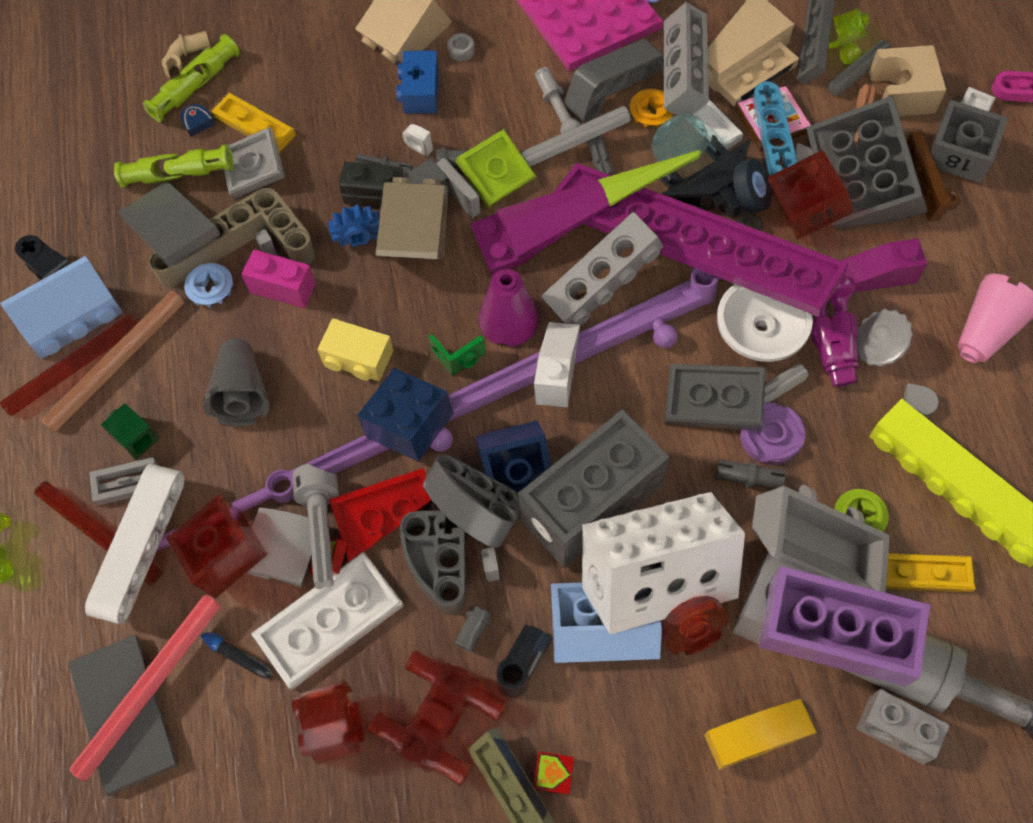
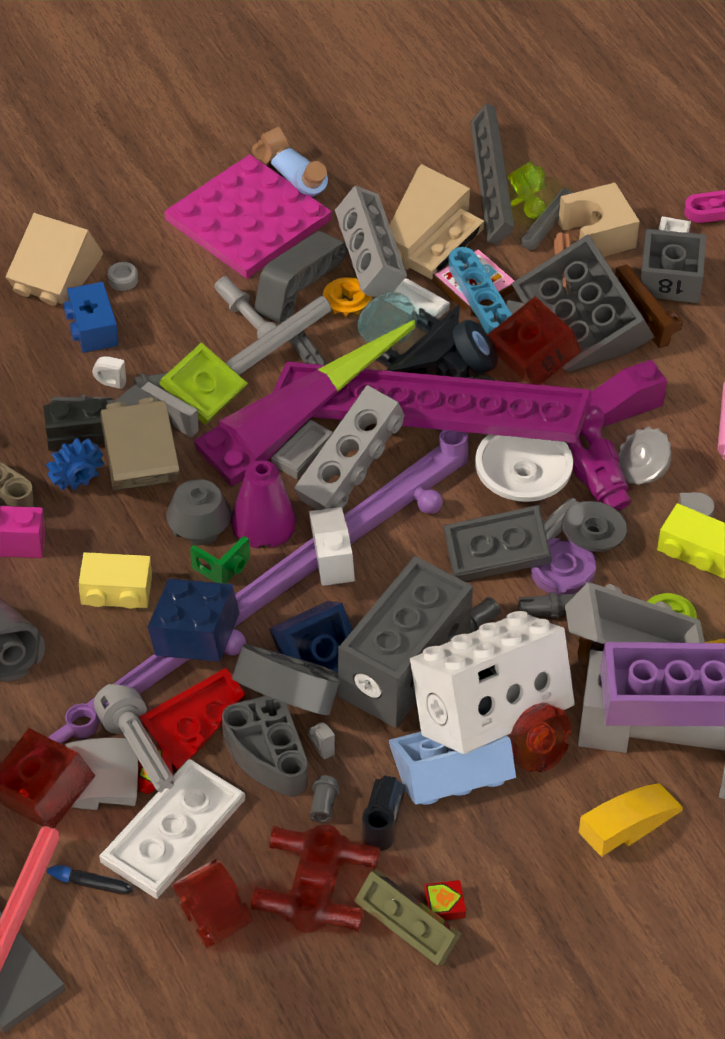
camera: 20 degrees left, 15 degrees down
none -> dark grey cone [166,479,232,545]
none -> light grey tile [271,419,333,479]
none -> dark grey pin [470,597,501,633]
none -> dark grey dish [562,501,627,552]

